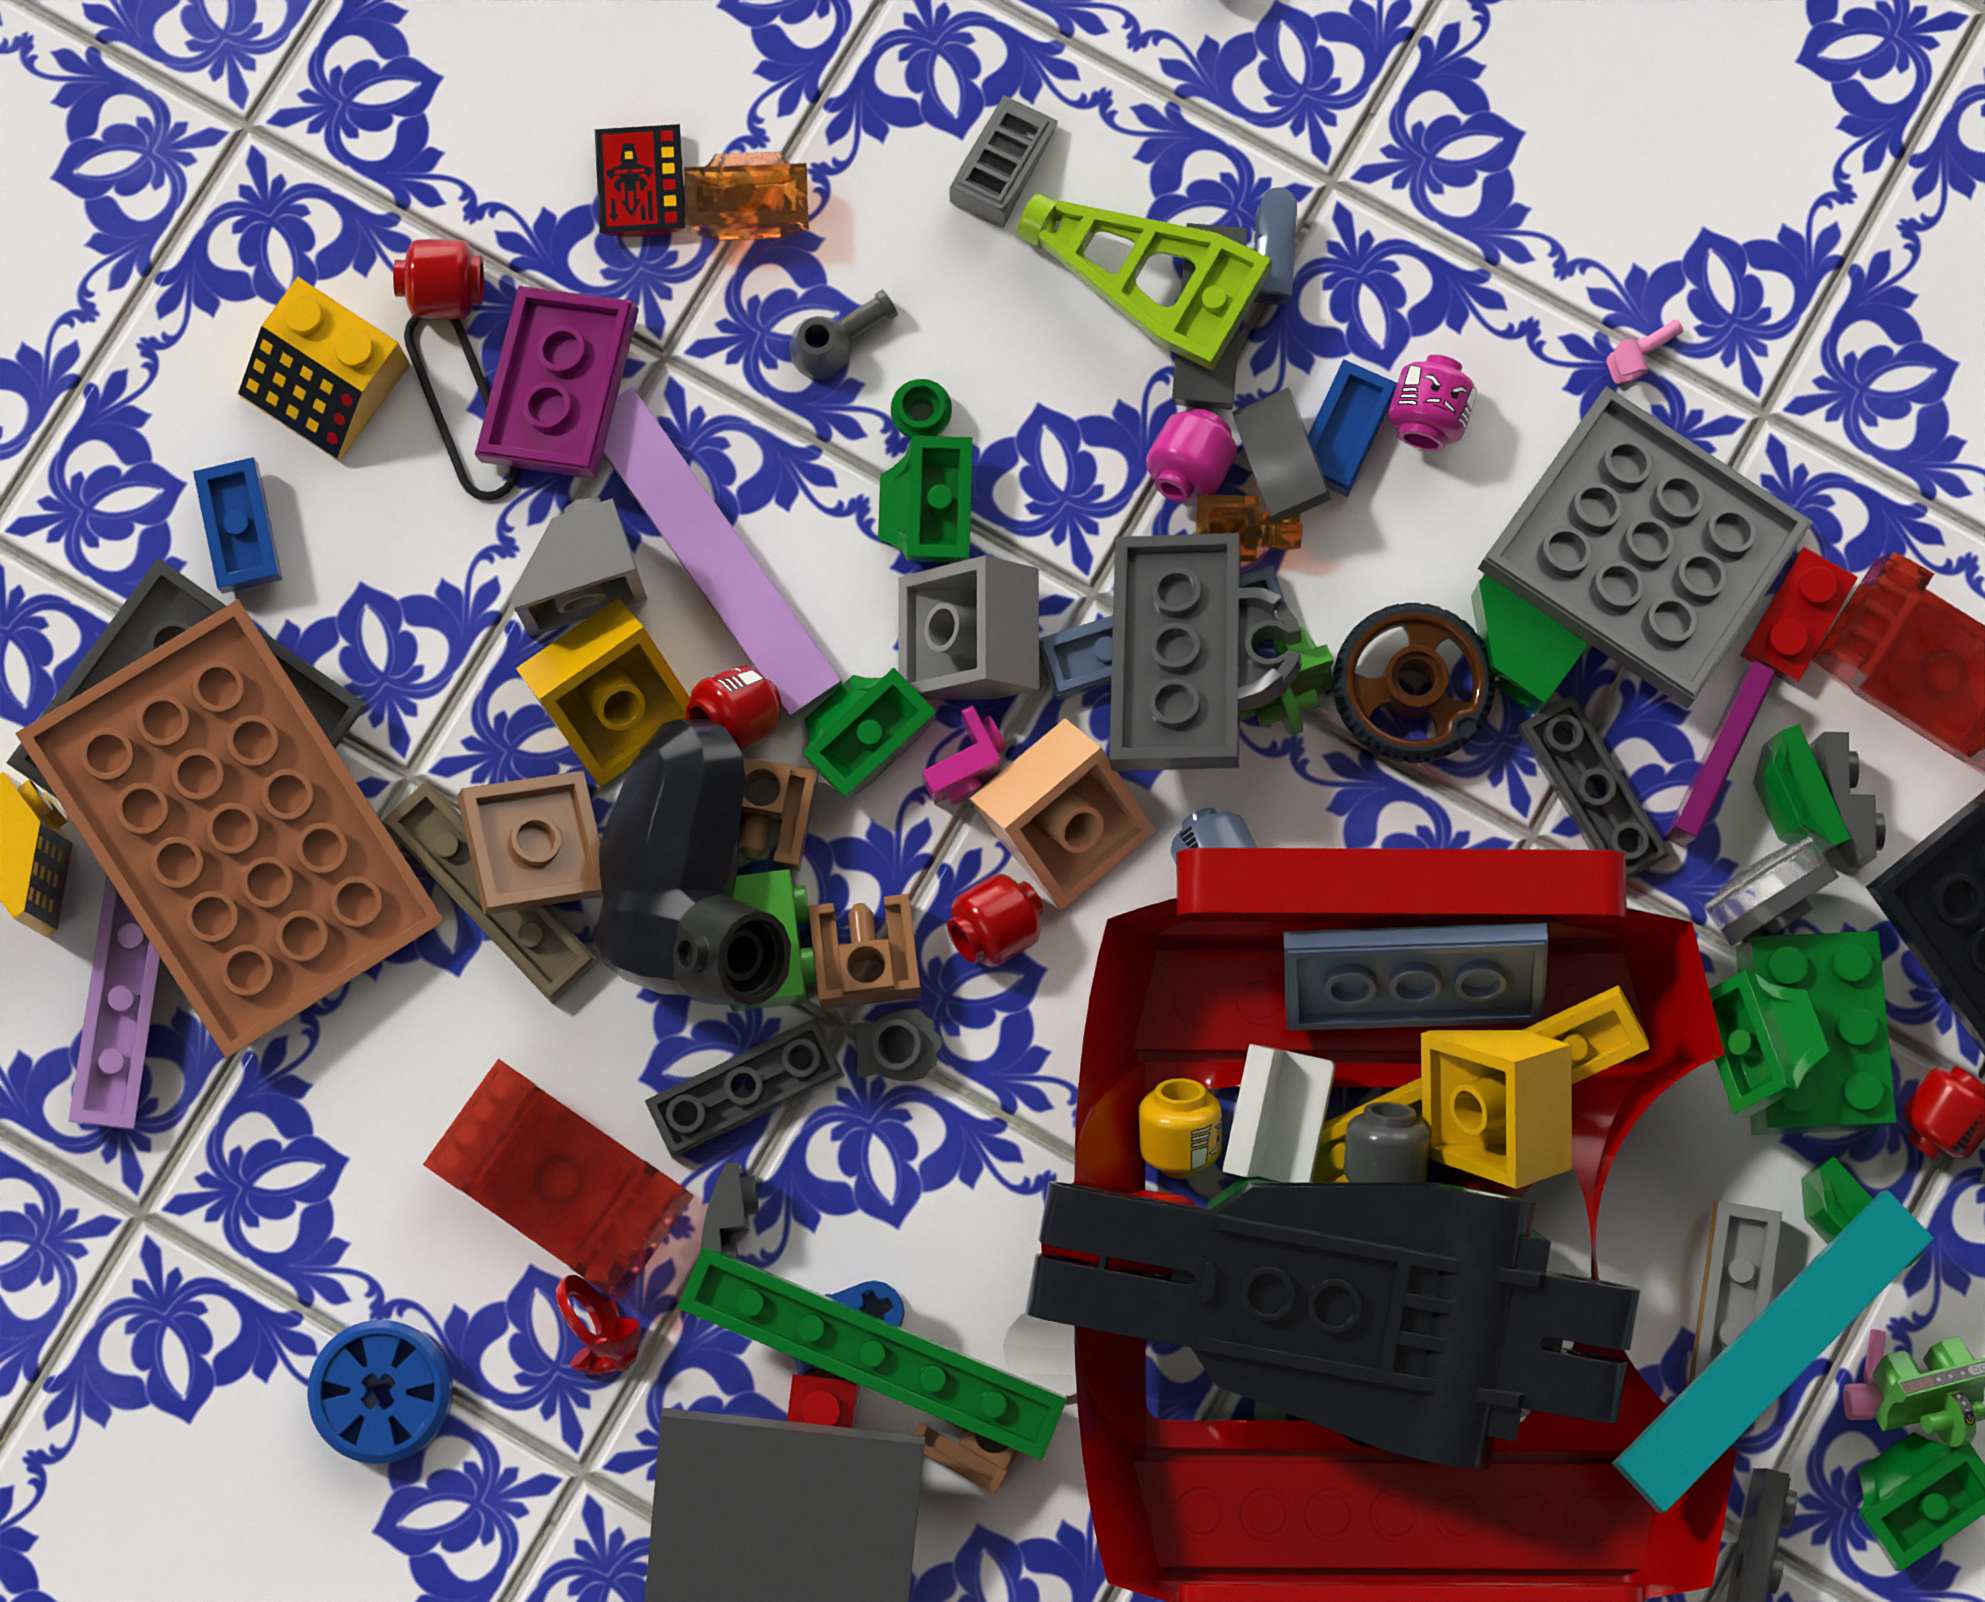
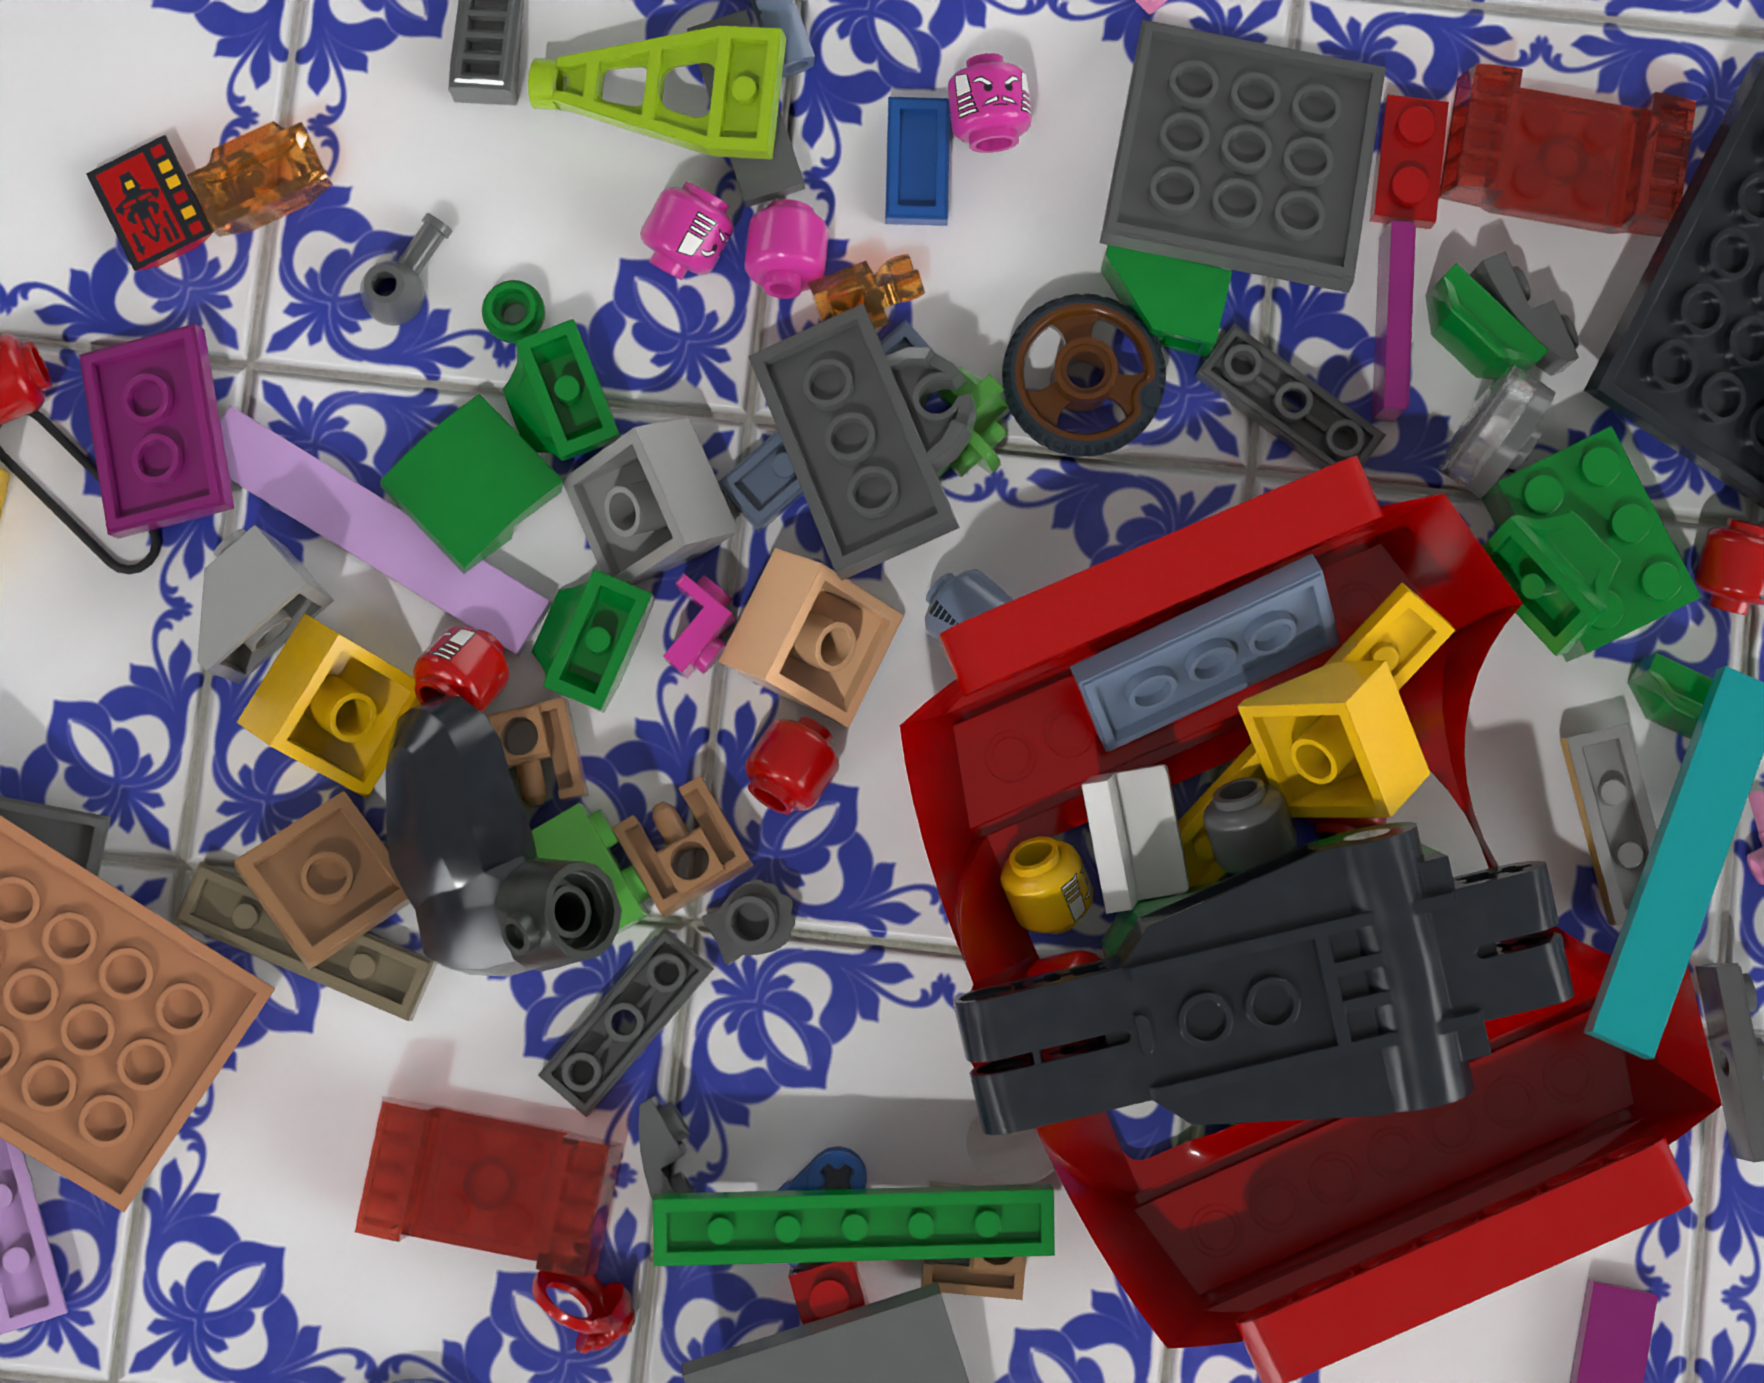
camera: 25 degrees left, 5 degrees up
dark grey slope [1232,387,1332,524] -> none
none -> green slope [380,394,564,574]
none -> dark pink head [640,181,734,281]

